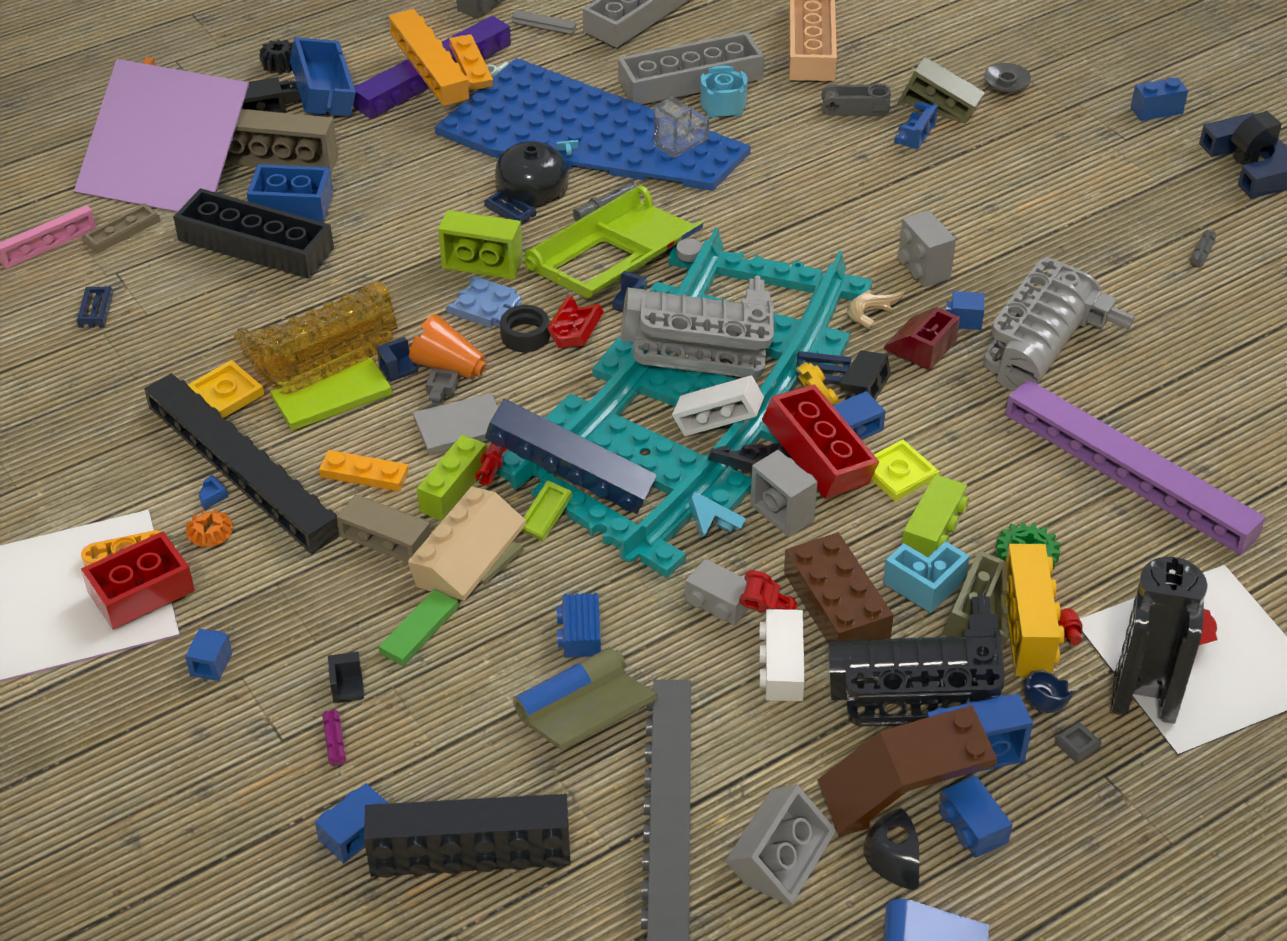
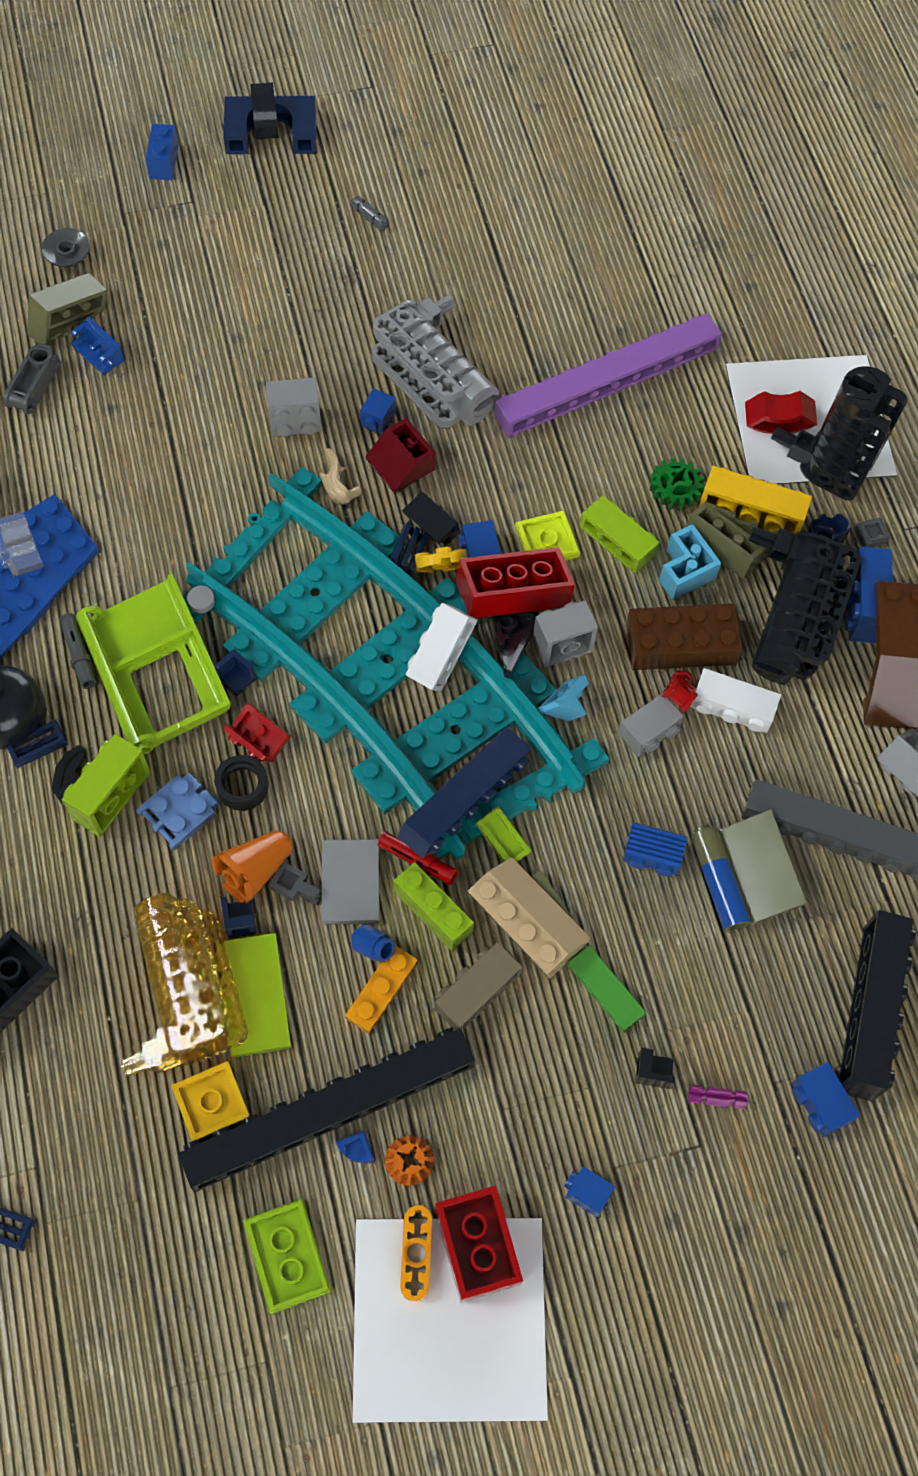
camera: 75 degrees left, 20 degrees up
light grey piece [620,276,774,378] -> none
none -> lime tile [243,1199,331,1315]
none -> blue brick [351,924,395,962]

